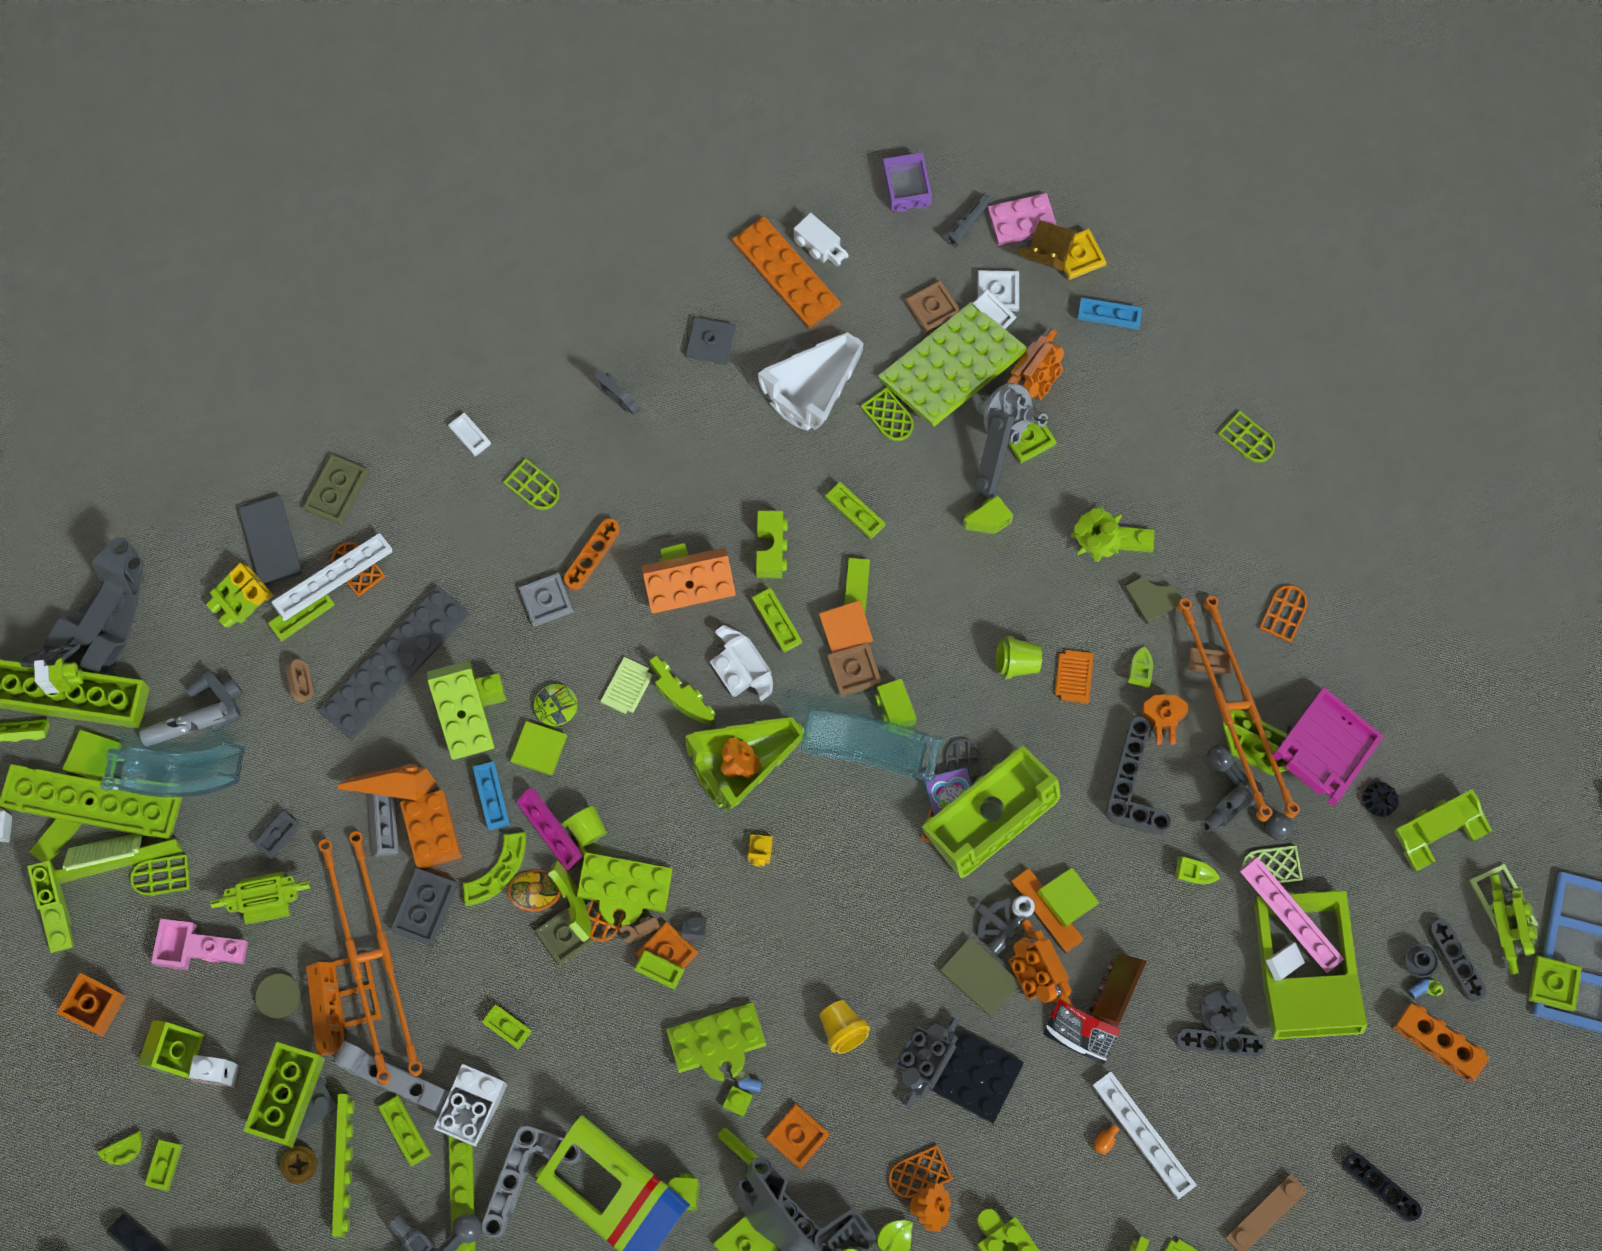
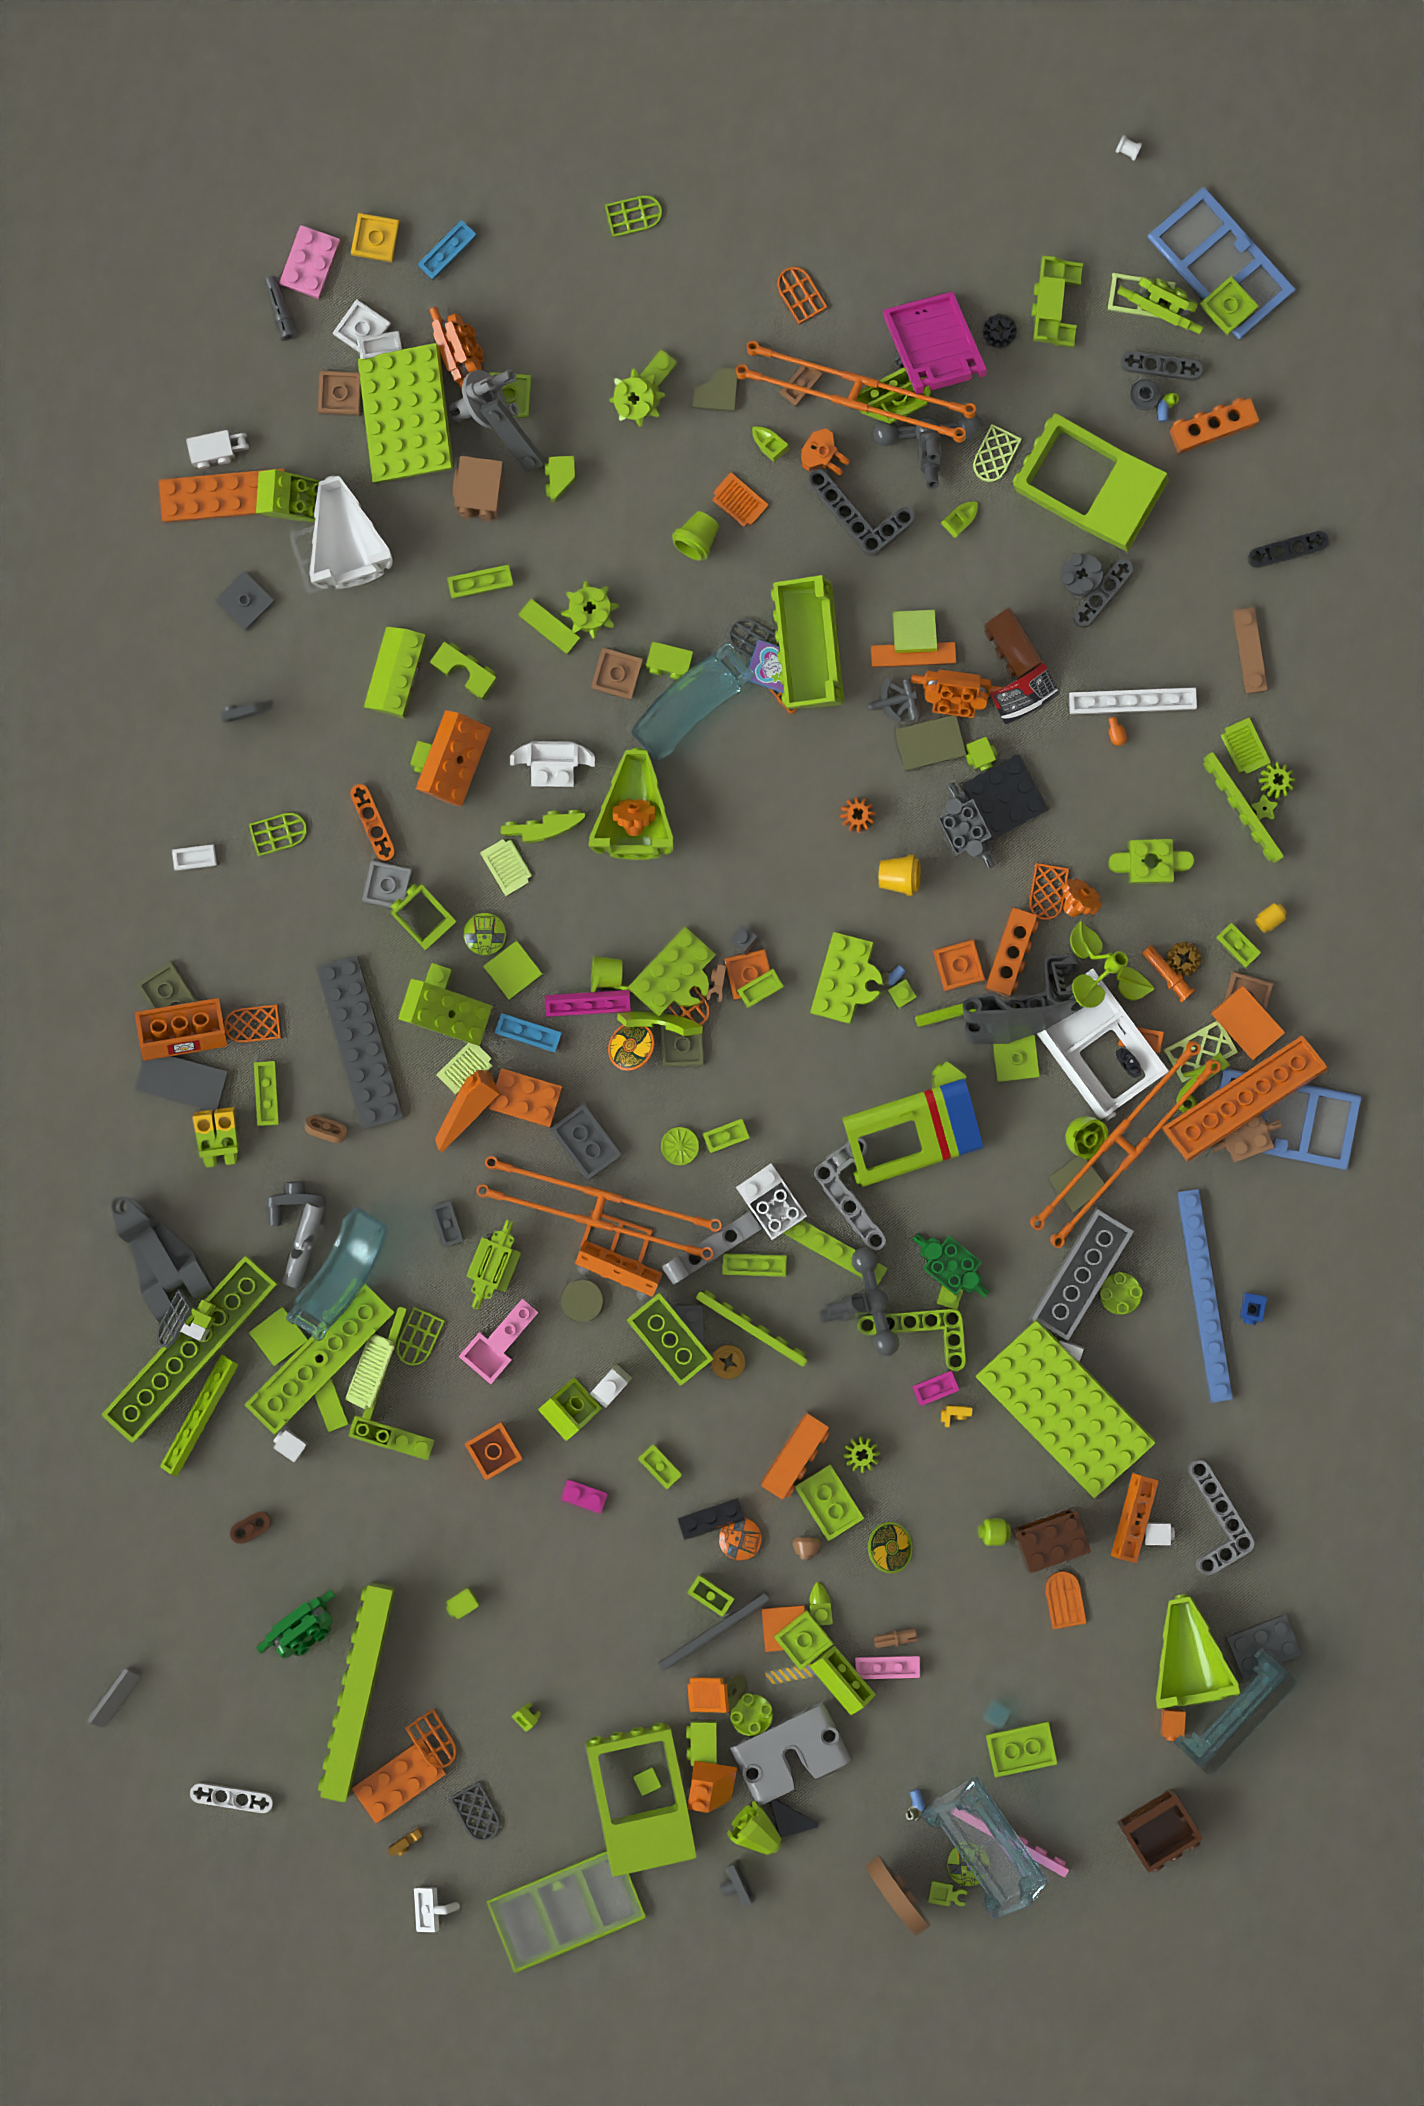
camera: 60 degrees left, 15 degrees up
lime tile [97,1131,143,1165] -> none
white plate [271,533,392,621] -> none
light grey slope [368,793,398,856] -> none
lime tile [463,832,527,906] -> none
yellow bracket [747,834,773,867] -> none
lime plate [752,587,802,653] -> none
orange tile [819,600,874,654] -> none
lime window [861,388,914,441] -> none
window [883,152,932,212] -> none
clear smoke wheel [980,796,1004,821] -> none
white plate [1012,895,1035,918] -> none
pearl gold bracket [1018,221,1076,271] -> none
bright pink plate [1239,856,1344,973] -> none
white tile [1266,942,1305,981] -> none
none -> orange slope [134,998,227,1061]
none -> lime slope [256,469,320,523]
none -> lime slope [364,627,427,719]
none -> lime window [390,883,456,950]
none -> yellowish green window [436,1043,493,1094]
none -> medium nougat brick [453,456,505,522]
none -> lime brick [561,581,619,638]
none -> dark pink plate [561,1479,608,1514]
none -> lime wheel [661,1127,699,1165]
none -> orange gear [839,797,875,833]
none -> lime brick [965,737,997,772]
none -> orange brick [985,907,1039,997]

